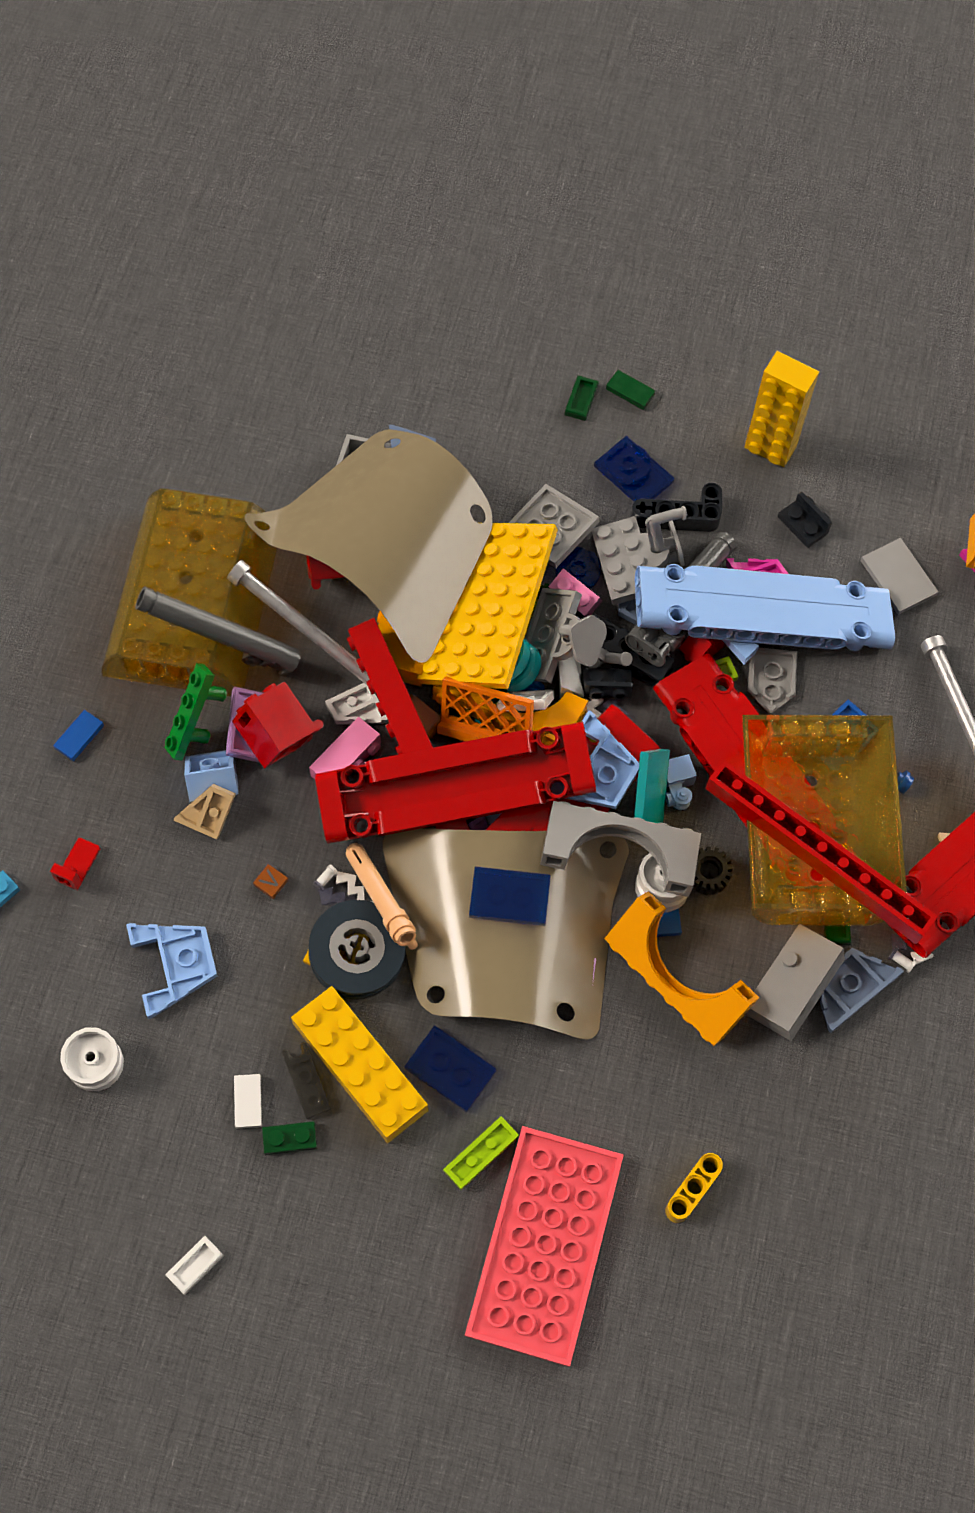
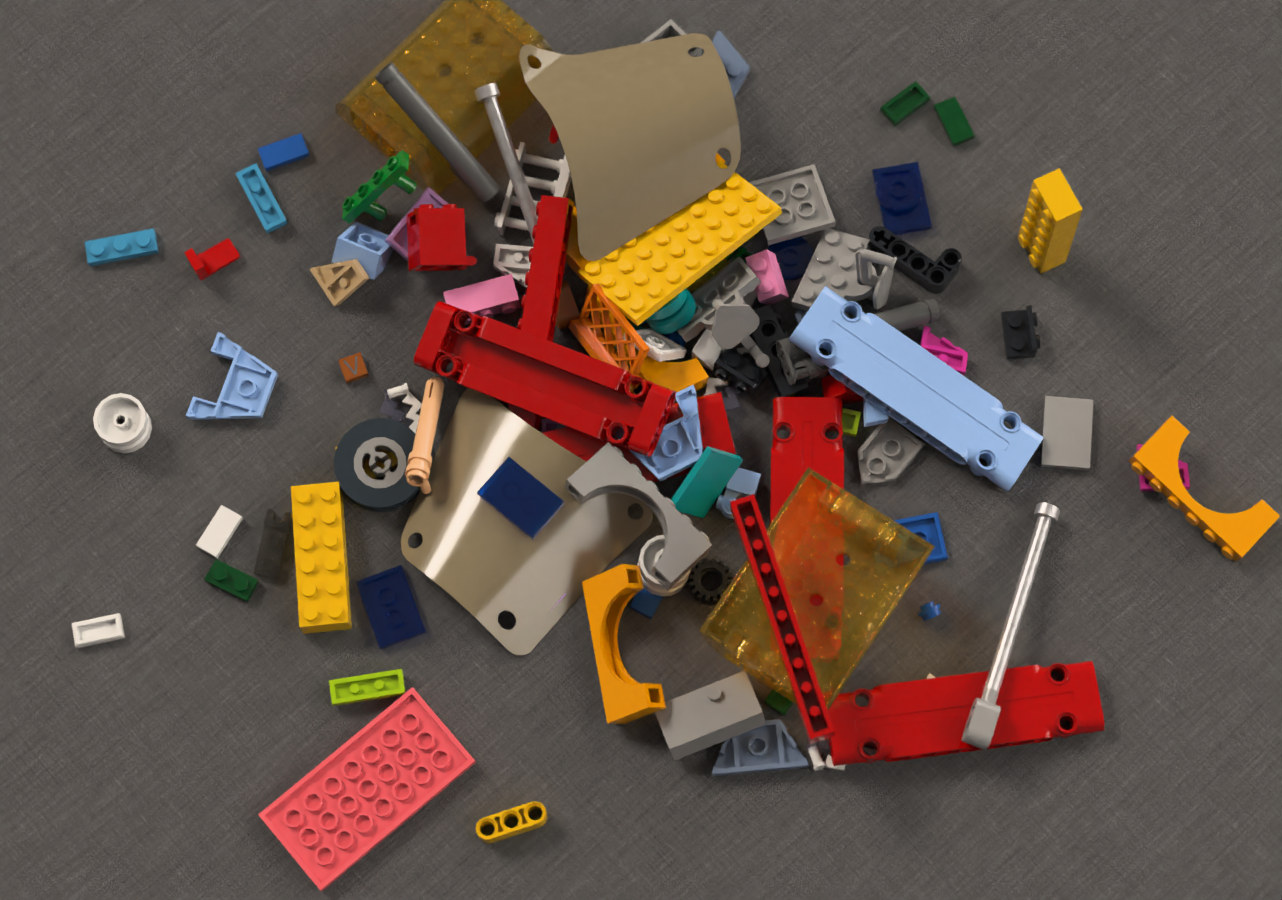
camera: 40 degrees right, 5 degrees up
none -> dark azure plate [235,163,288,234]
none -> white fence [494,142,571,236]

